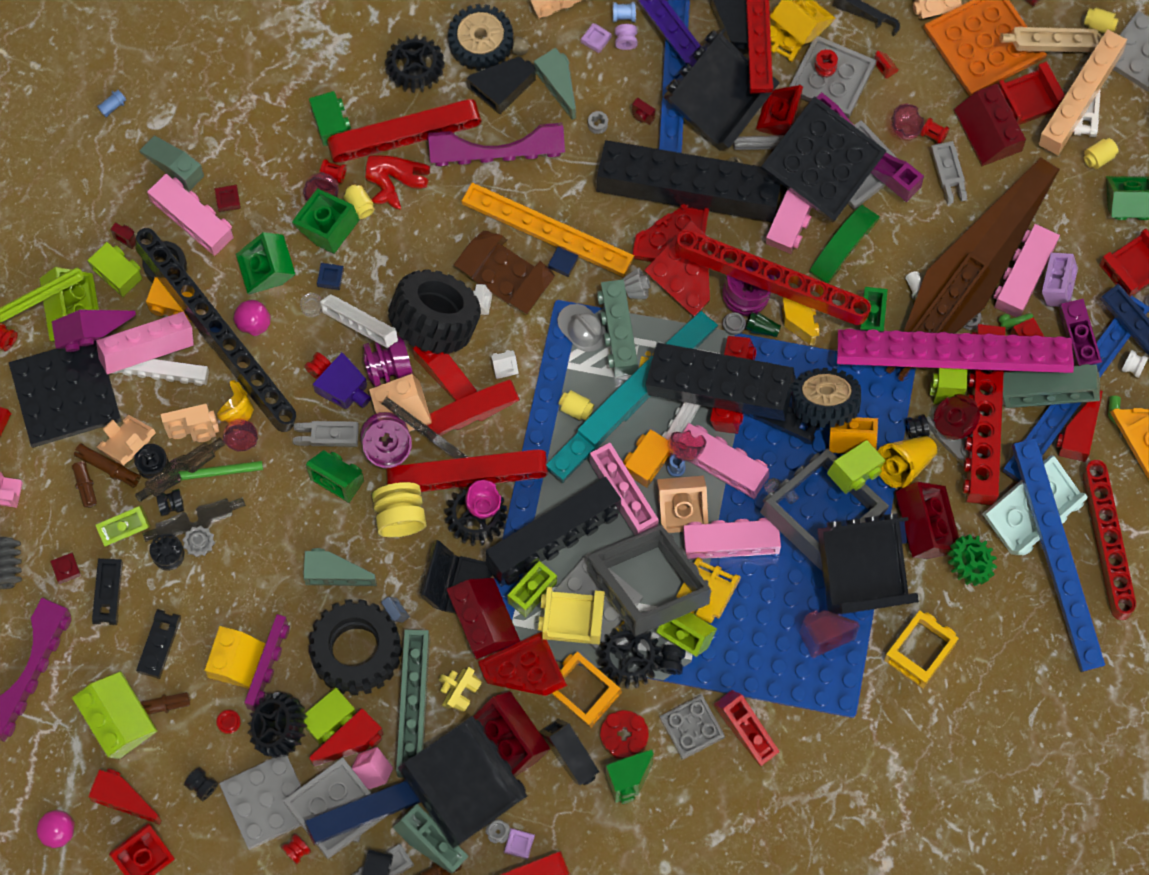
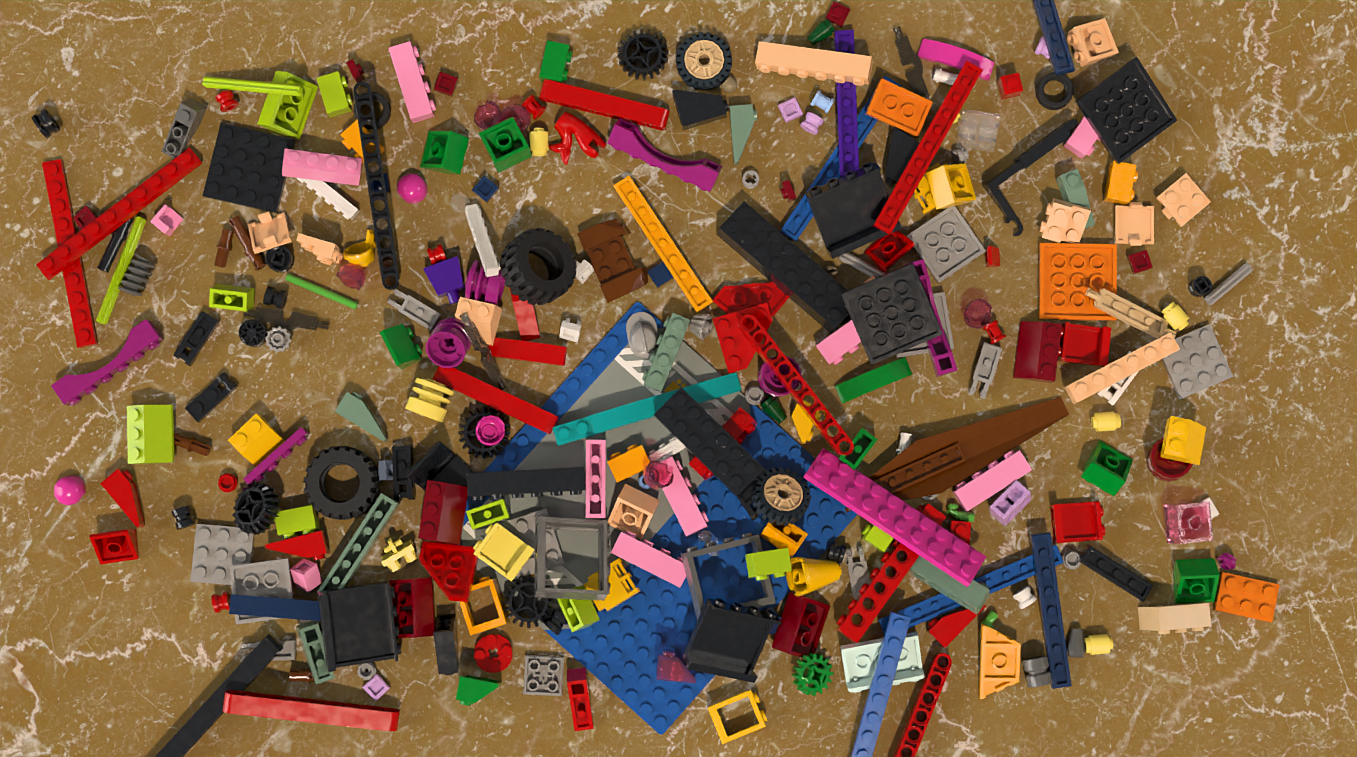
camera: 30 degrees right, 15 degrees up
dark red plate [50,553,81,585] -> none
magenta slope [52,310,136,352] -> none
clear smoke piece [135,437,225,502] -> none
sand green slope [139,135,204,192] -> none
light yellow brick [559,390,595,421] -> none
red wheel [815,49,838,77] -> none
dark red tile [934,394,980,440] -> none
magenta slope [1059,299,1102,366] -> none
none -> black plate [392,446,416,501]
none -> clear pink hair [474,100,502,130]

